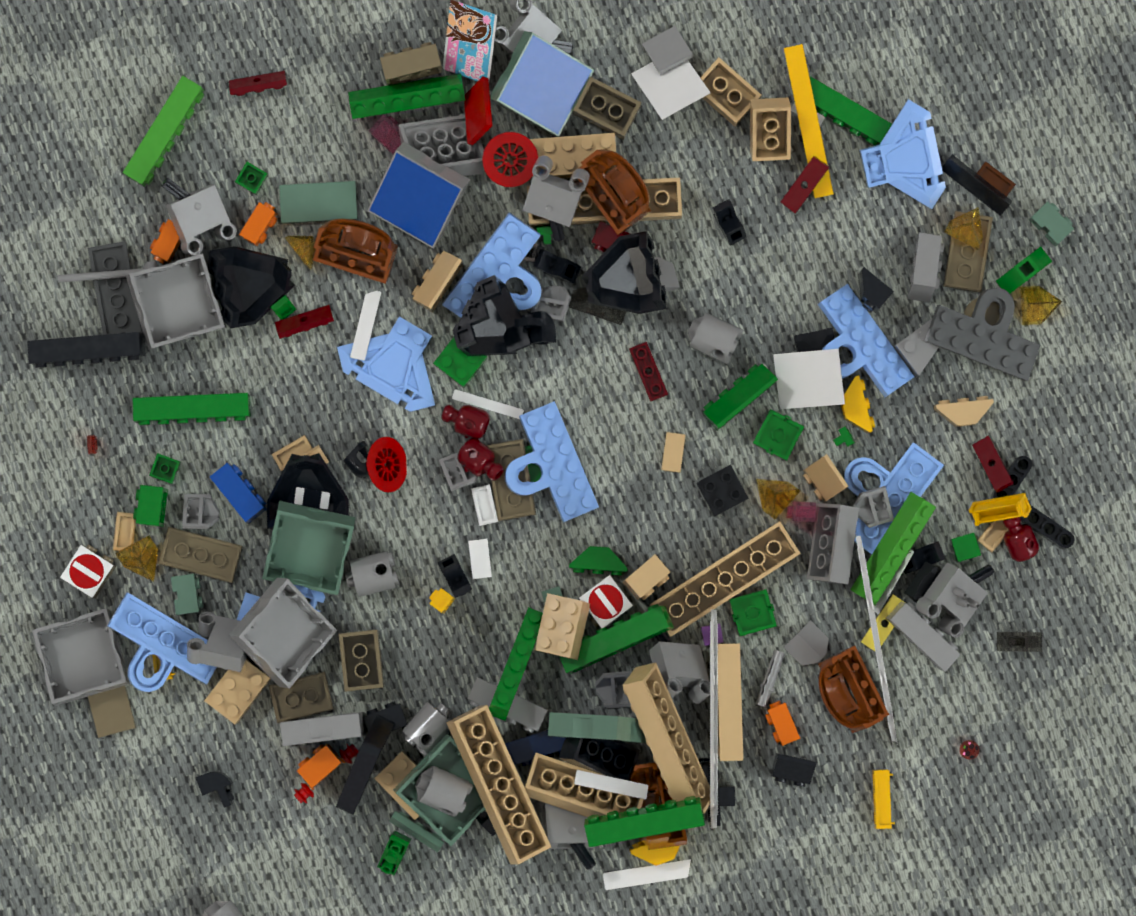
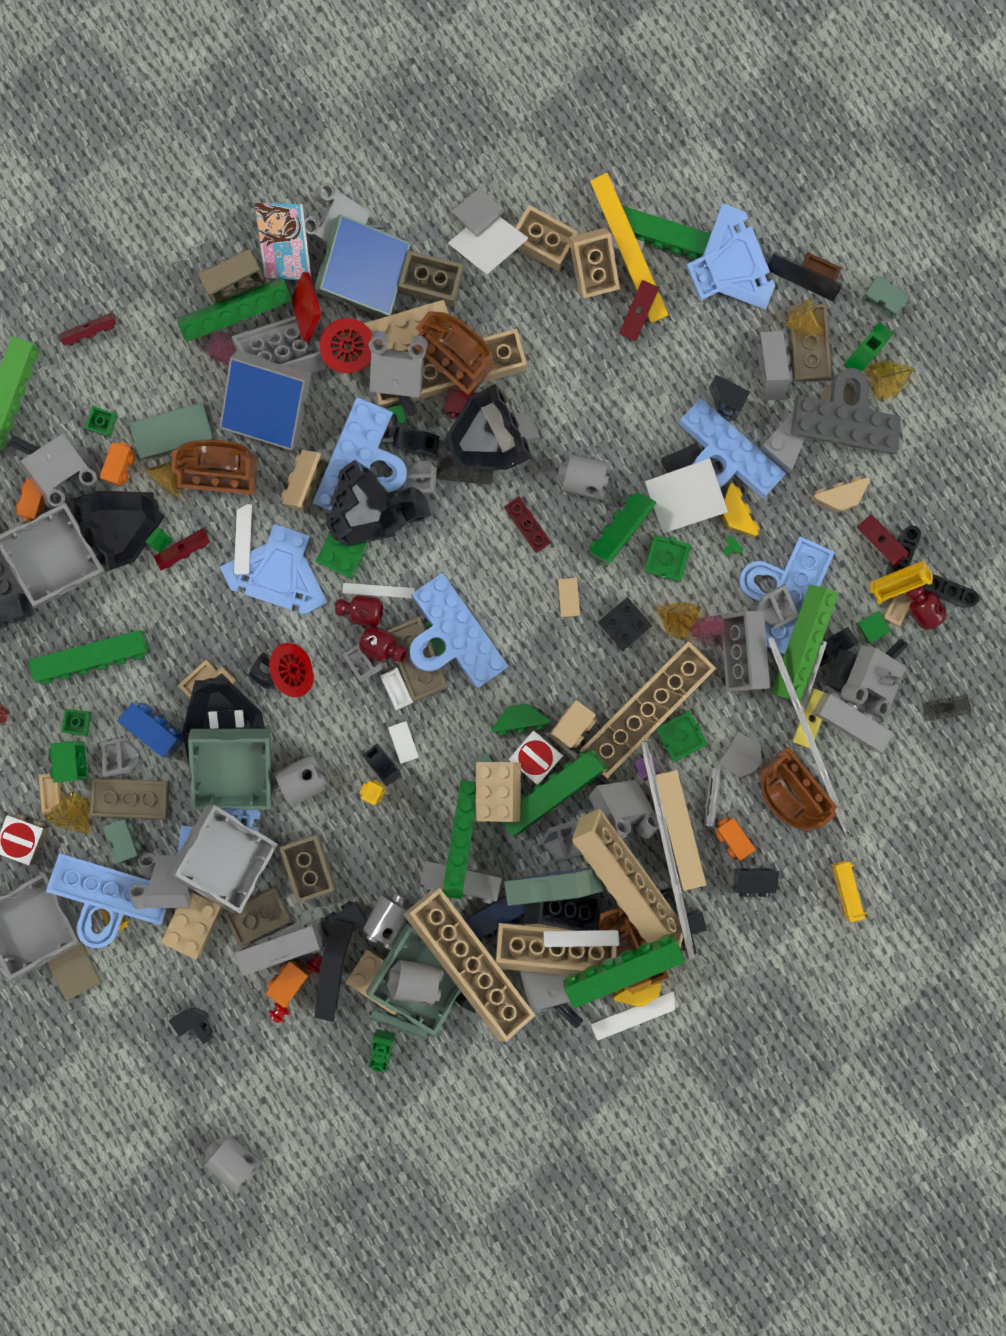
camera: 10 degrees left, 0 degrees up
black brick [712,199,747,246] -> none
tan slope [803,454,849,502] -> none
clear red tile [959,740,979,760] -> none

